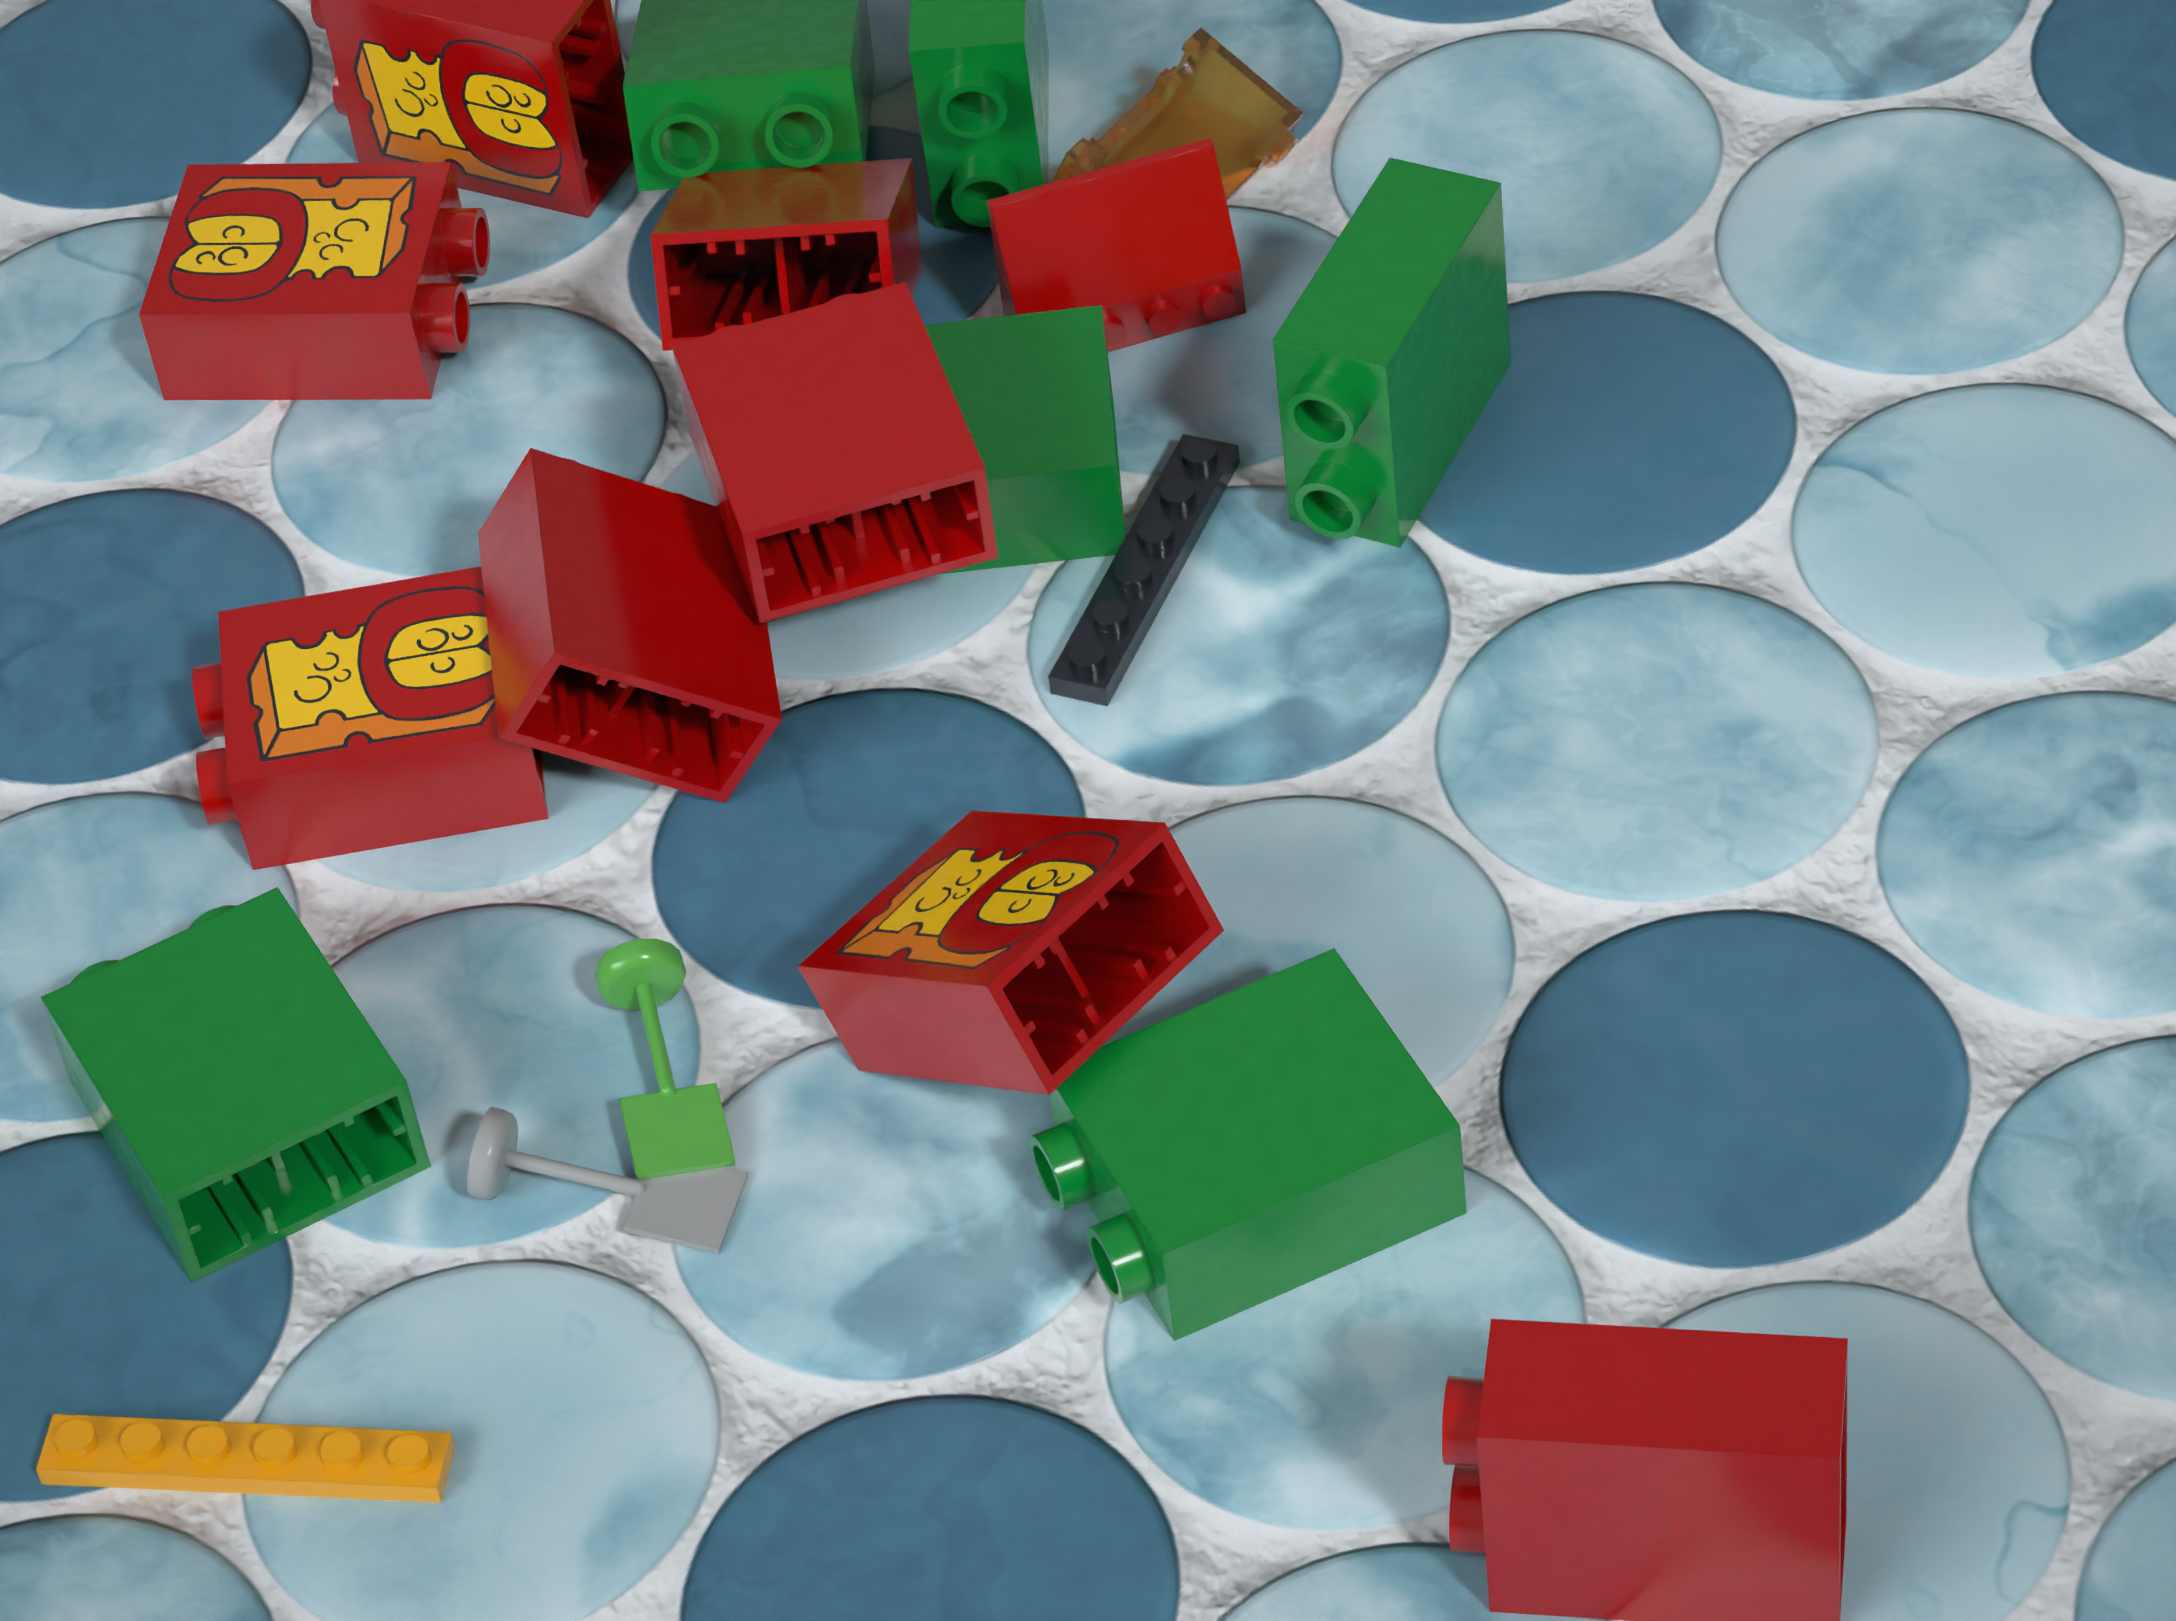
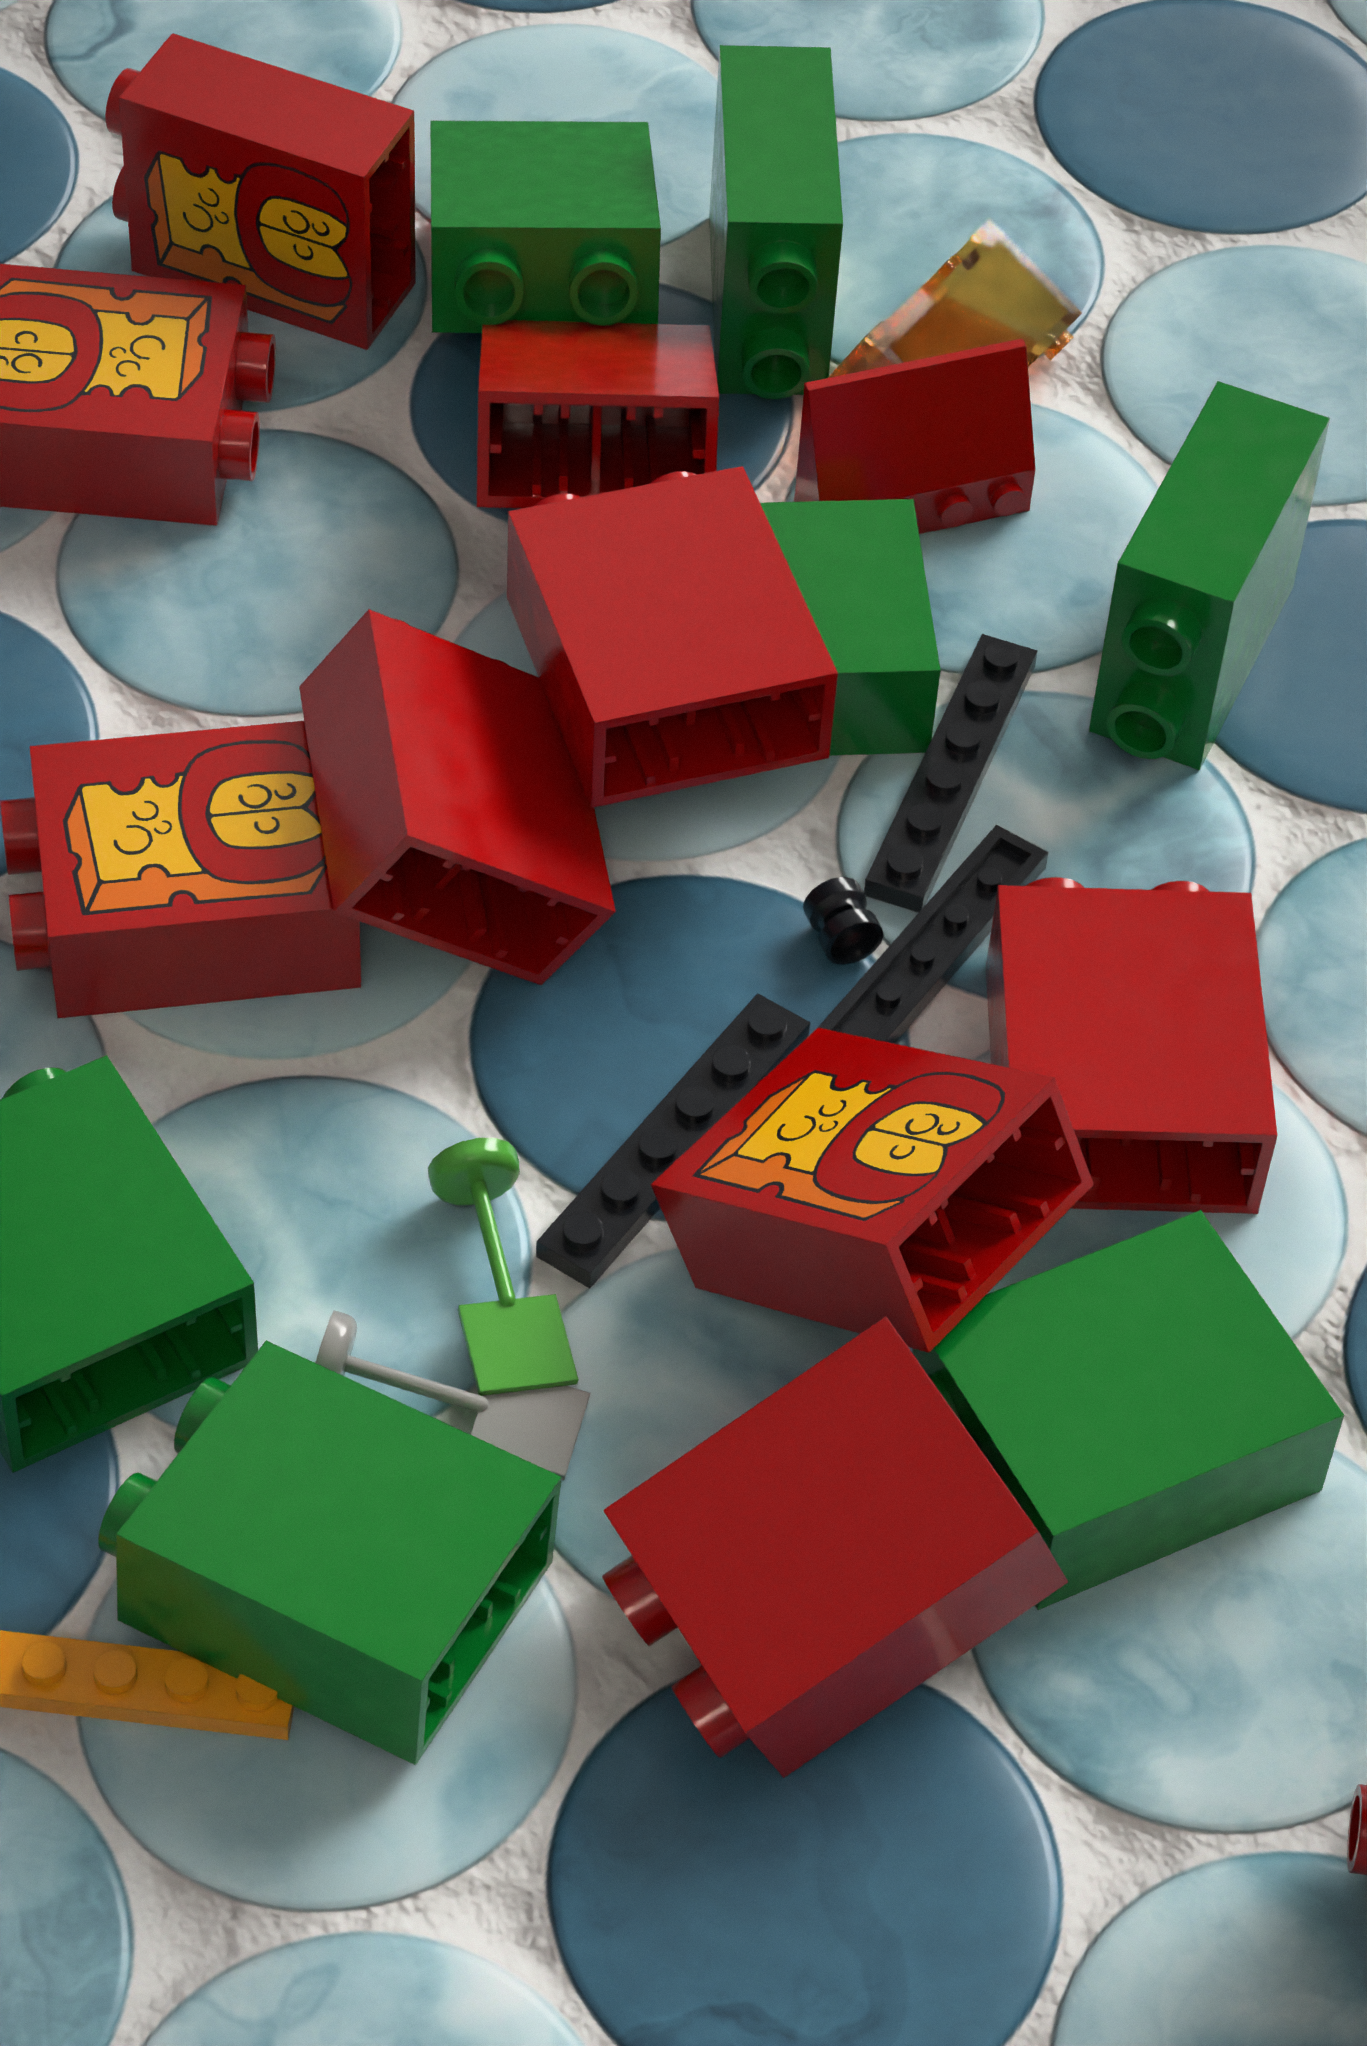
camera: 10 degrees left, 5 degrees up
none -> green brick [98,1340,562,1765]
none -> black plate [536,993,810,1288]
none -> red brick [602,1316,1068,1778]
none -> black wheel [803,877,884,965]
none -> black plate [818,825,1048,1044]
none -> red brick [986,877,1278,1214]

